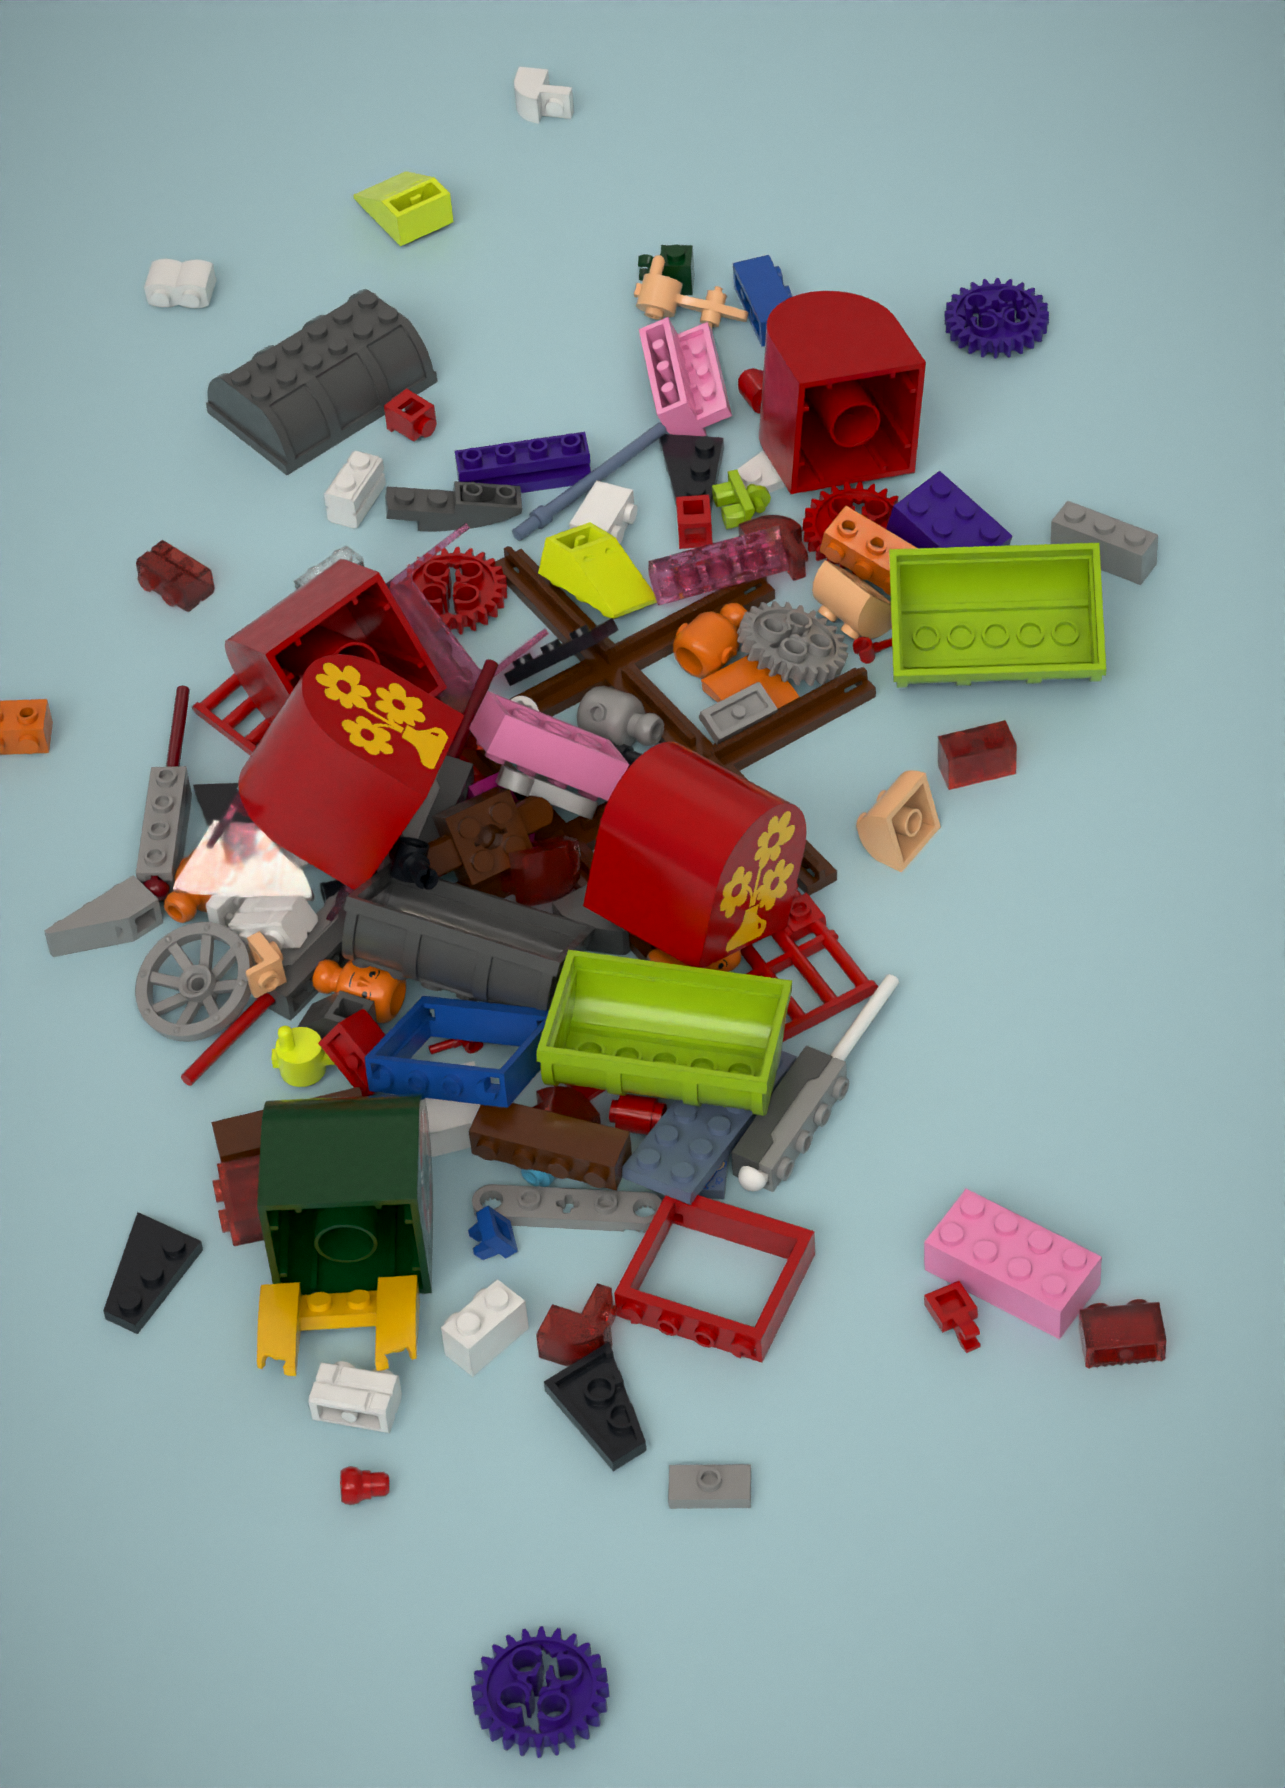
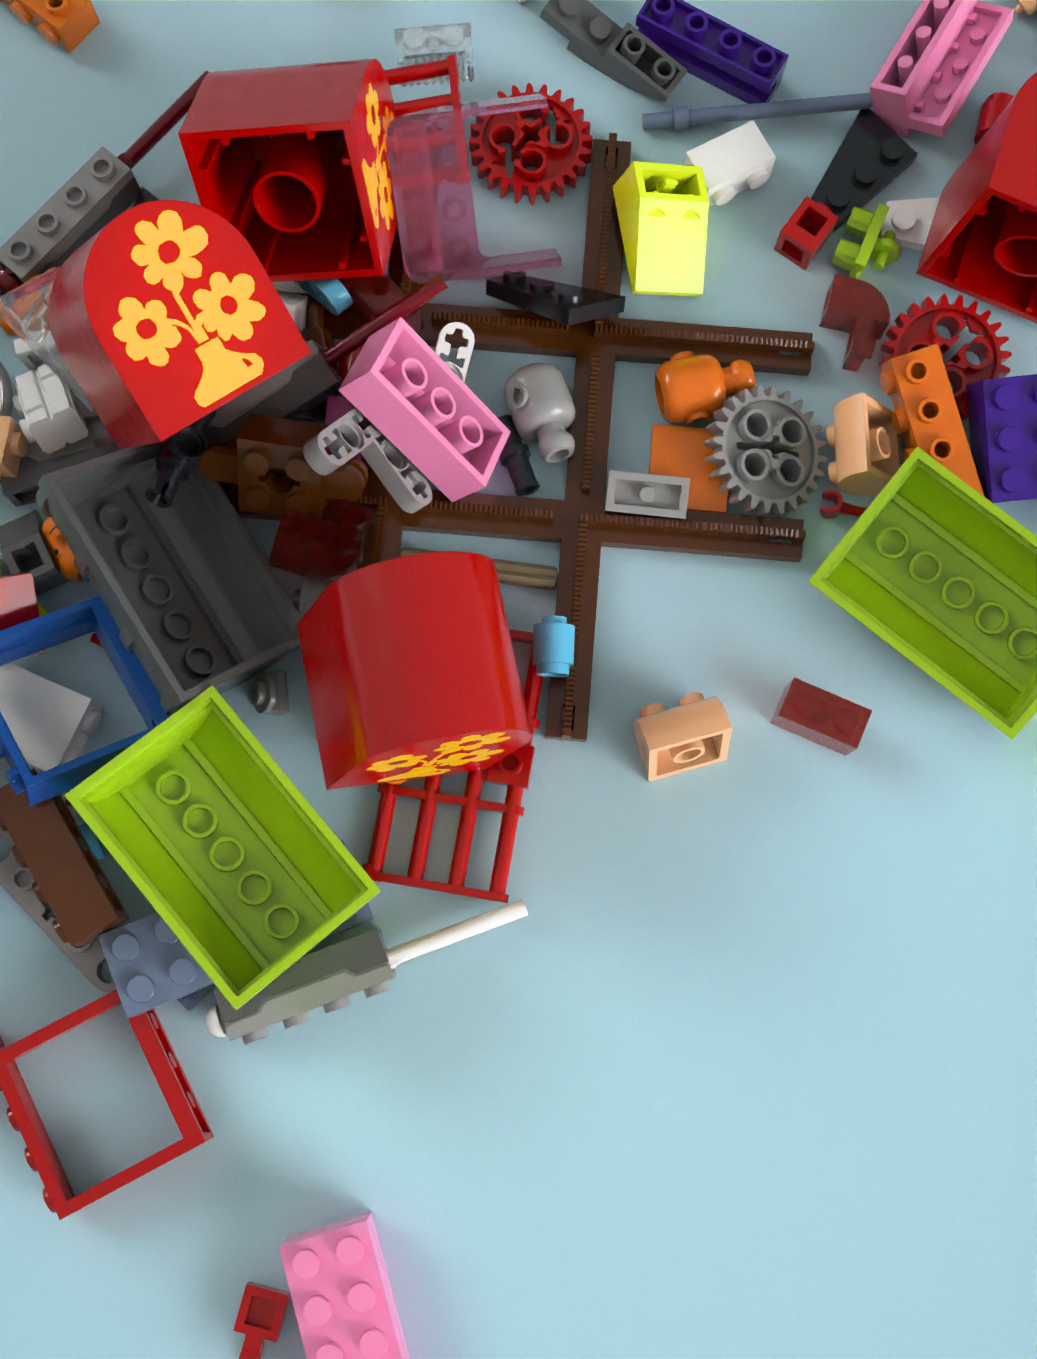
camera: 35 degrees right, 30 degrees up
clear pink brick [648,526,790,606] -> none

